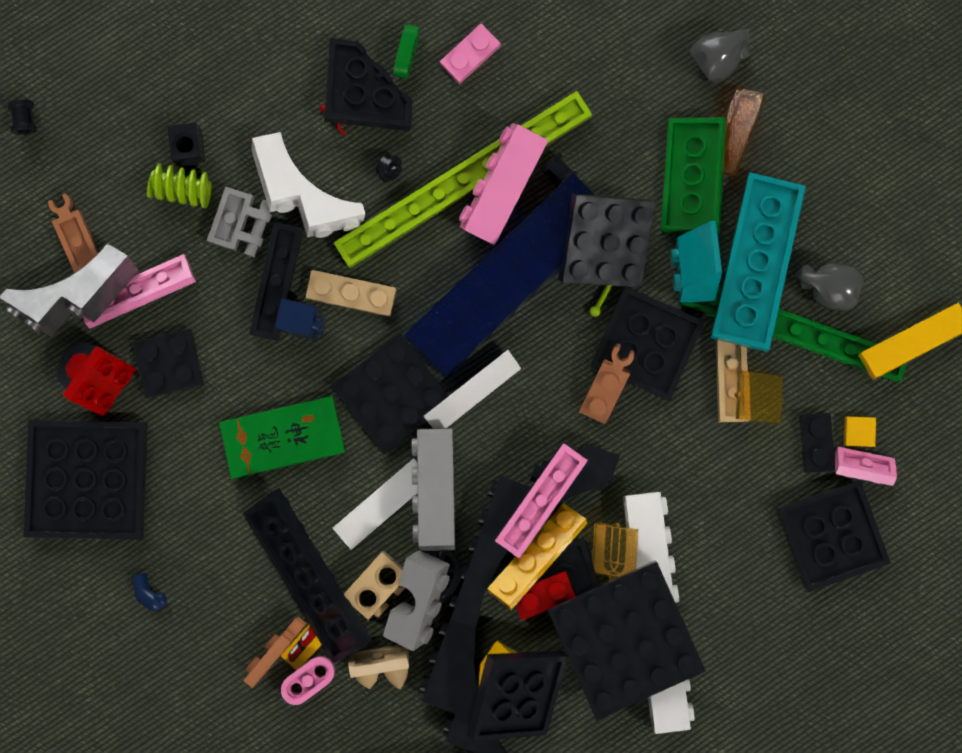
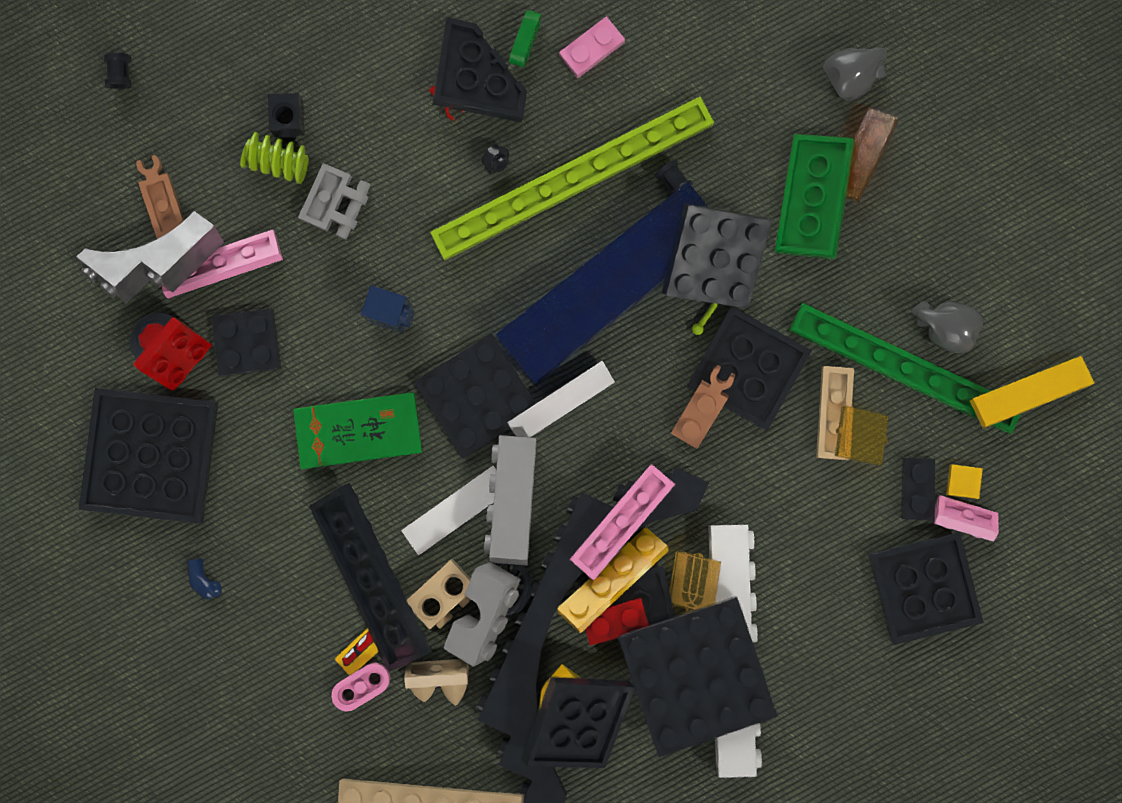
camera: 10 degrees right, 0 degrees up
nougat plate [243,616,307,688] -> none
black plate [249,222,304,341] -> none
white arch [251,132,365,238] -> none
tan plate [305,270,397,317] -> none
bright pink brick [459,123,548,245] -> none
teal slope [670,221,722,302] -> none
teal plate [710,172,806,352] -> none

